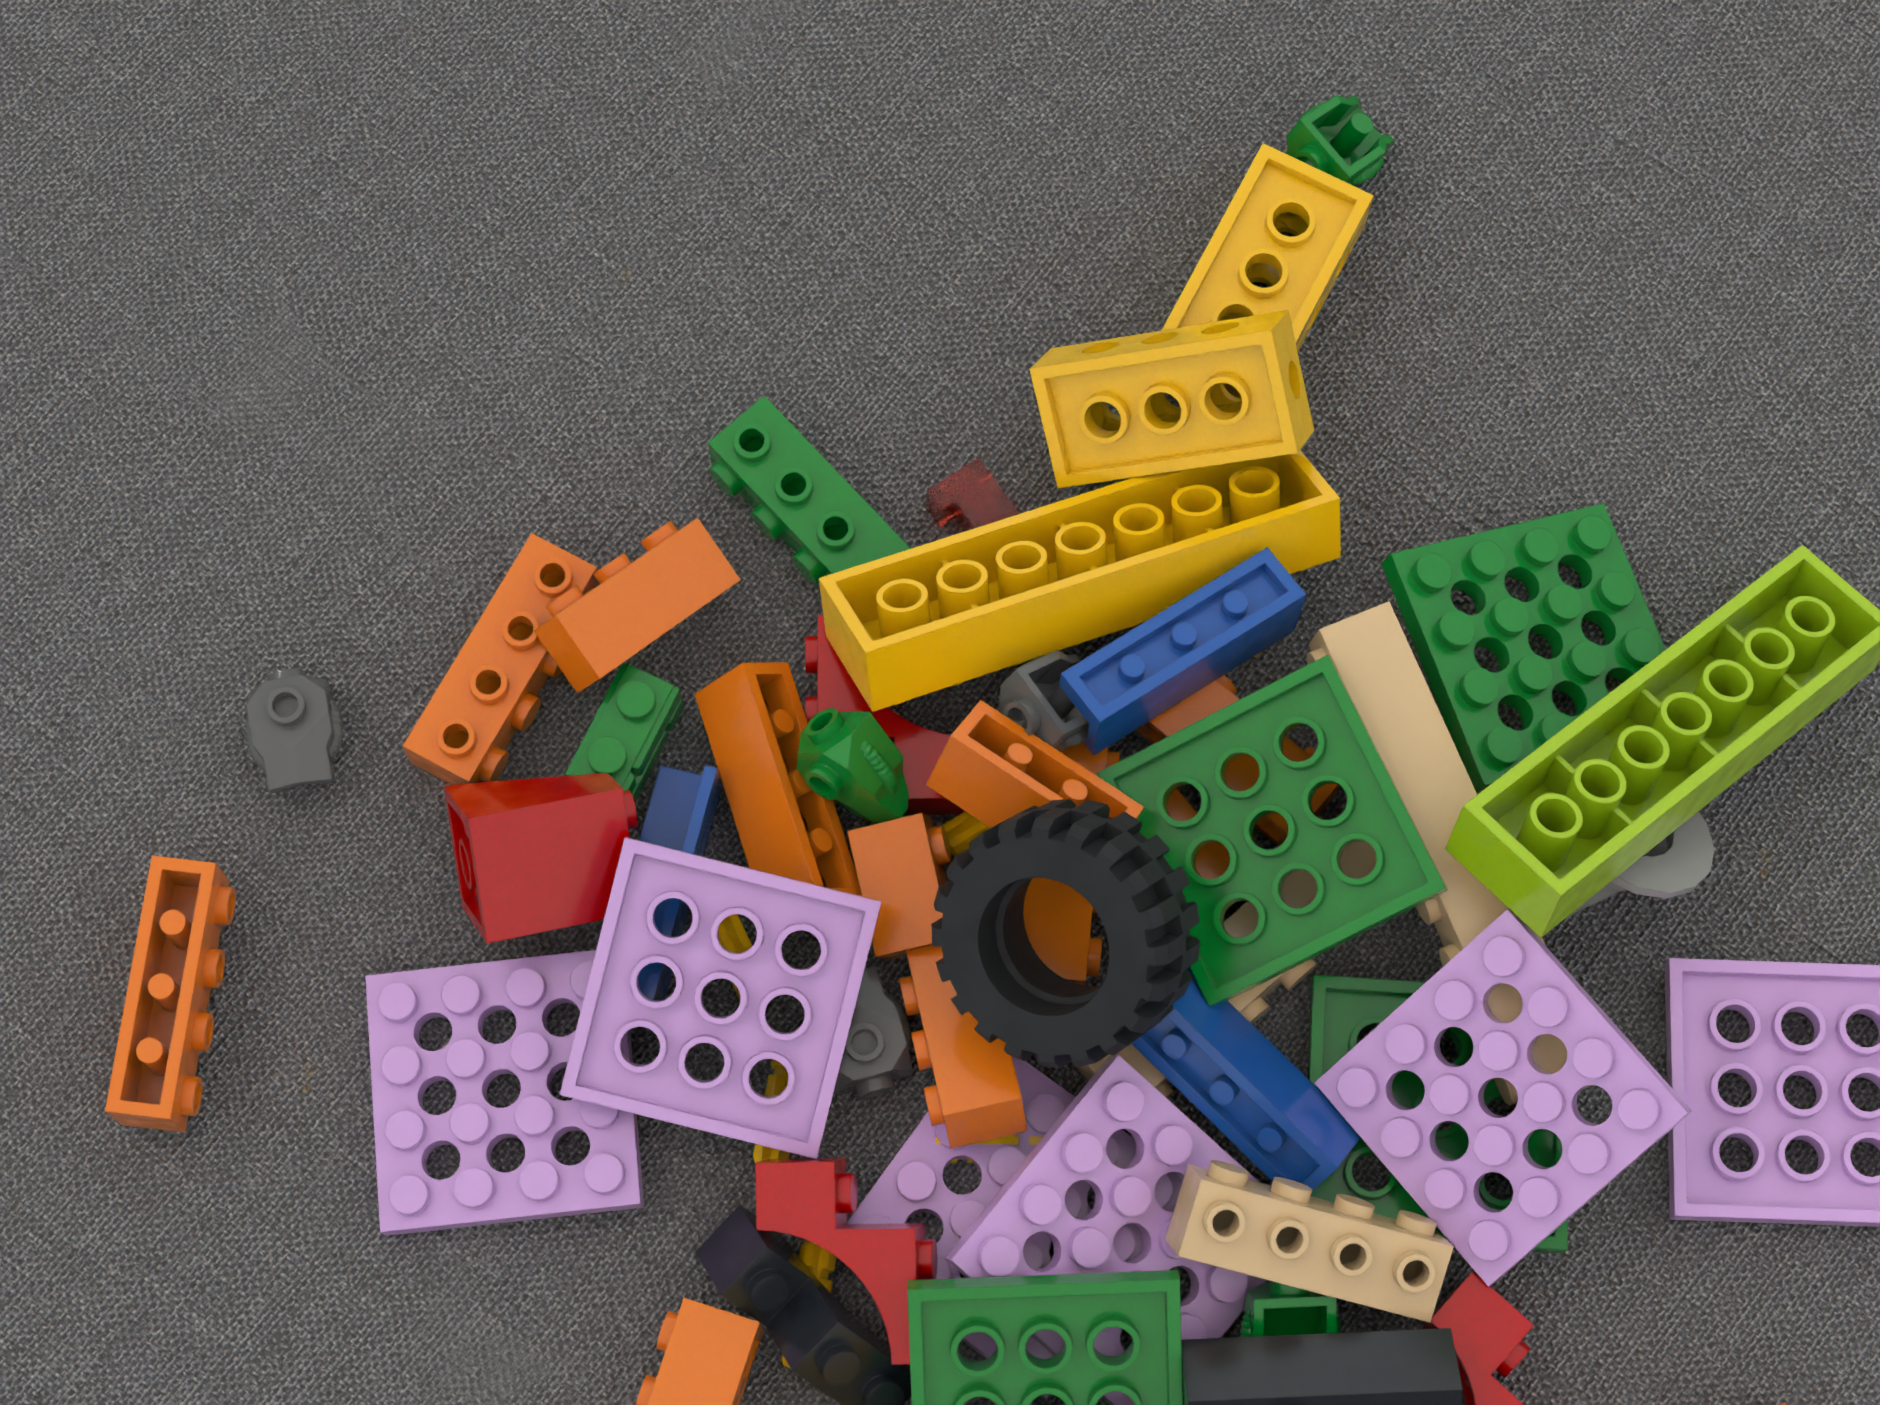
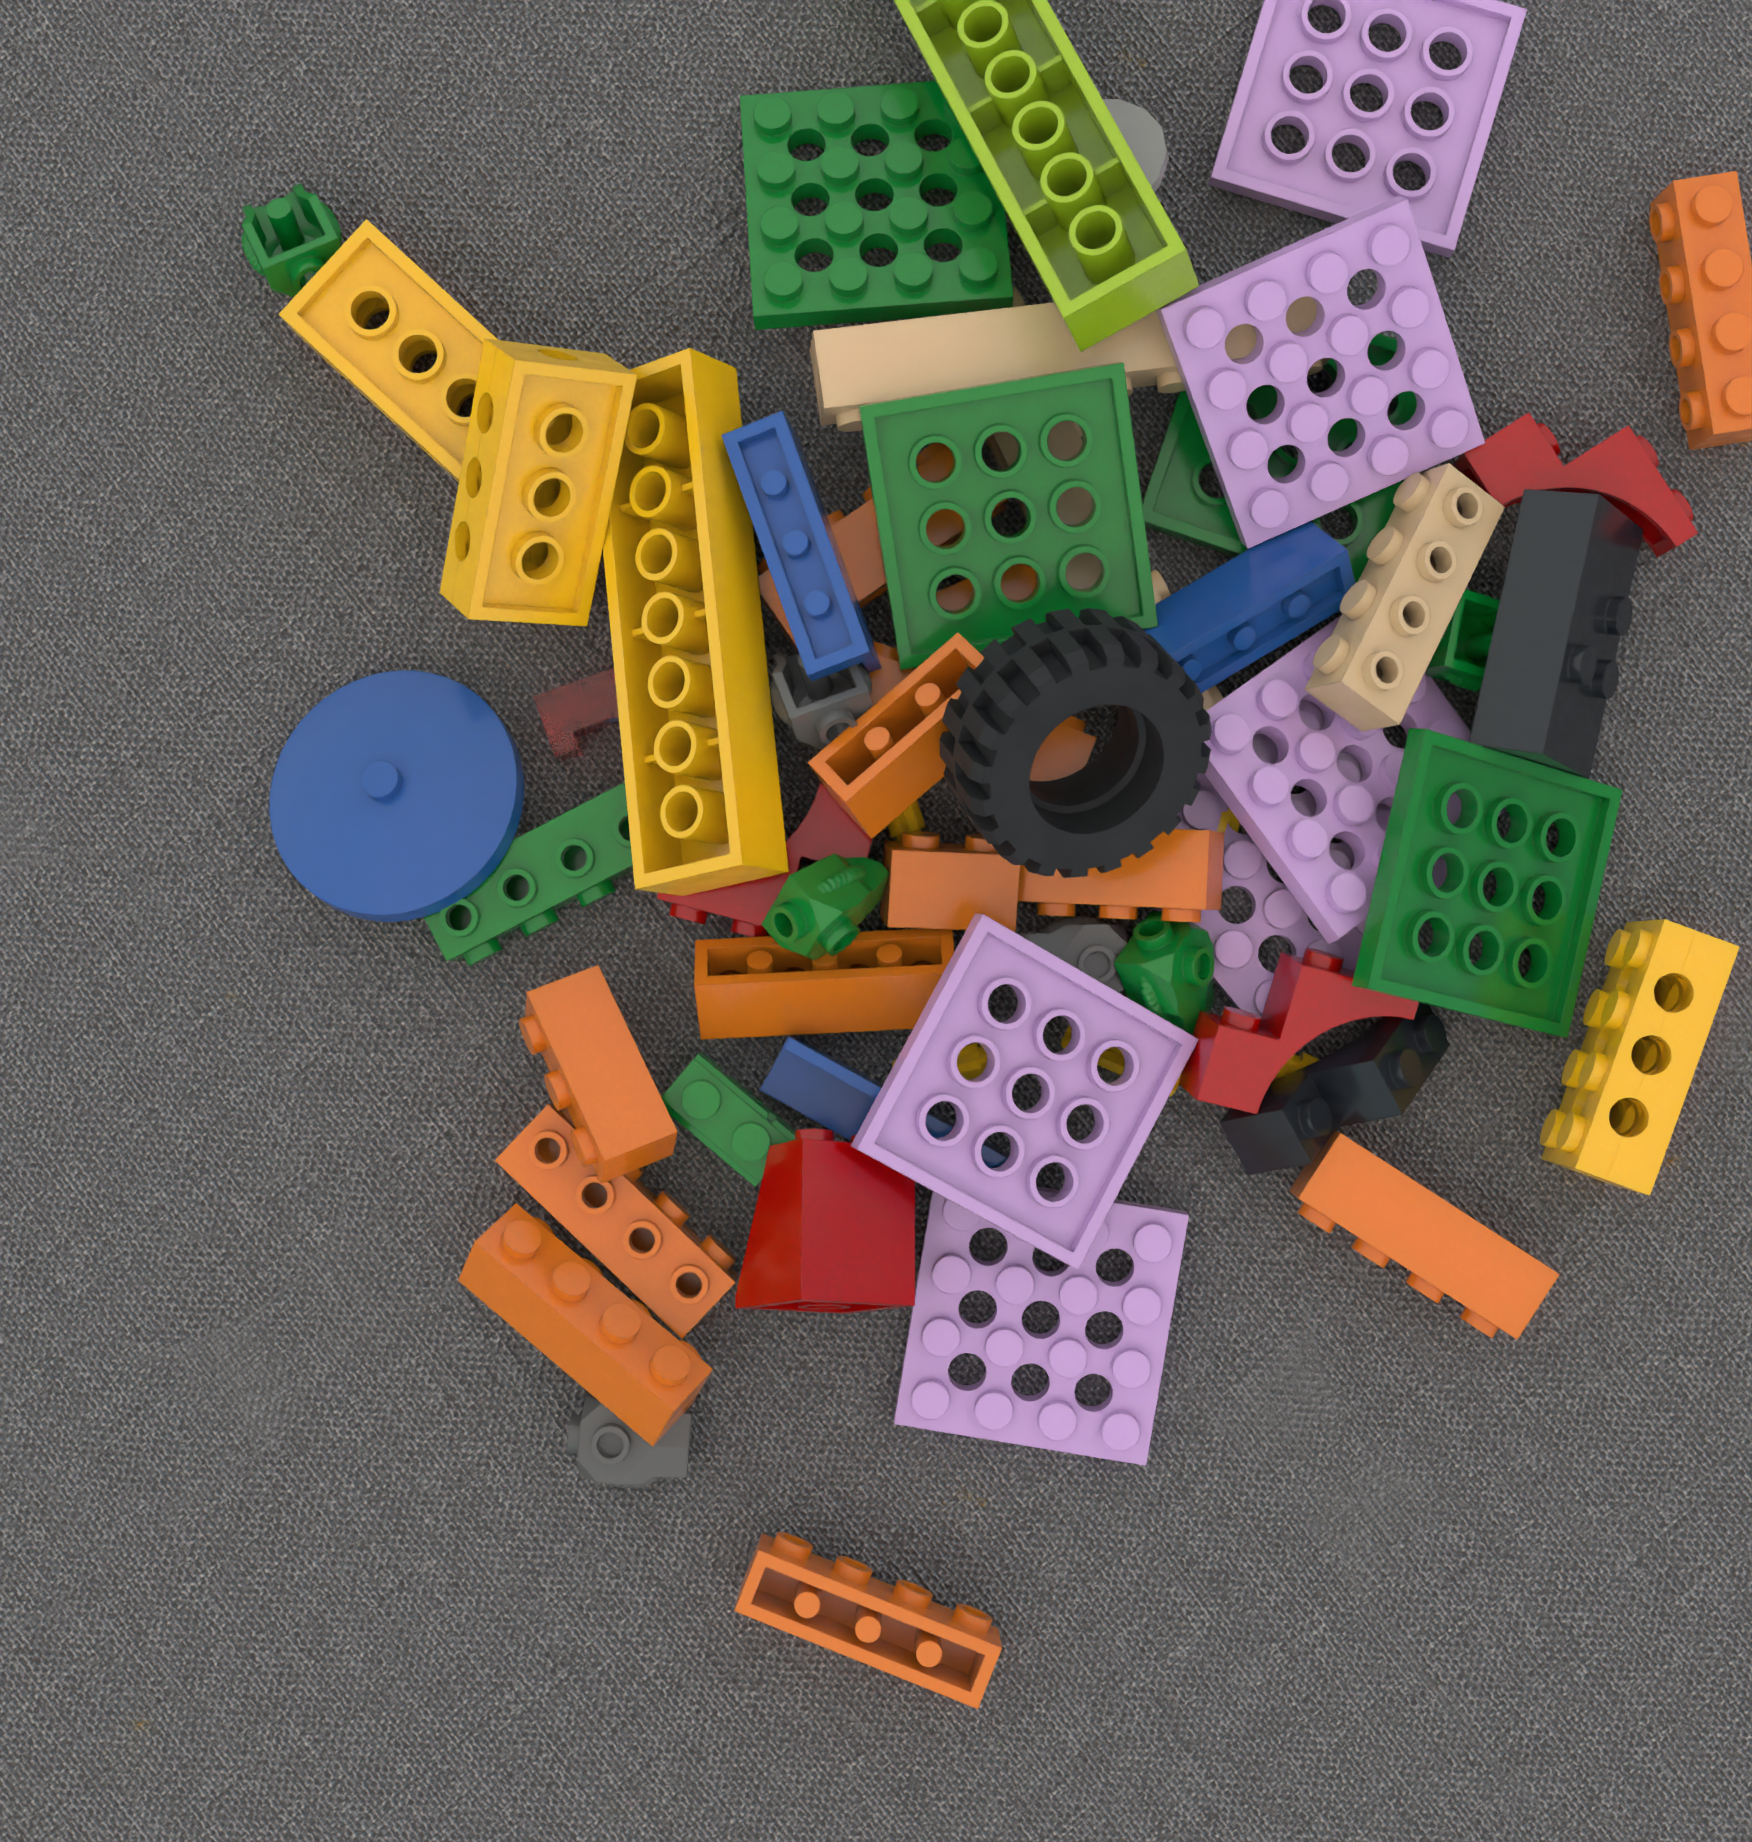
camera: 75 degrees left, 15 degrees up
none -> blue dish [269,670,524,922]
none -> orange brick [458,1203,713,1447]
none -> green hand [1114,911,1215,1035]

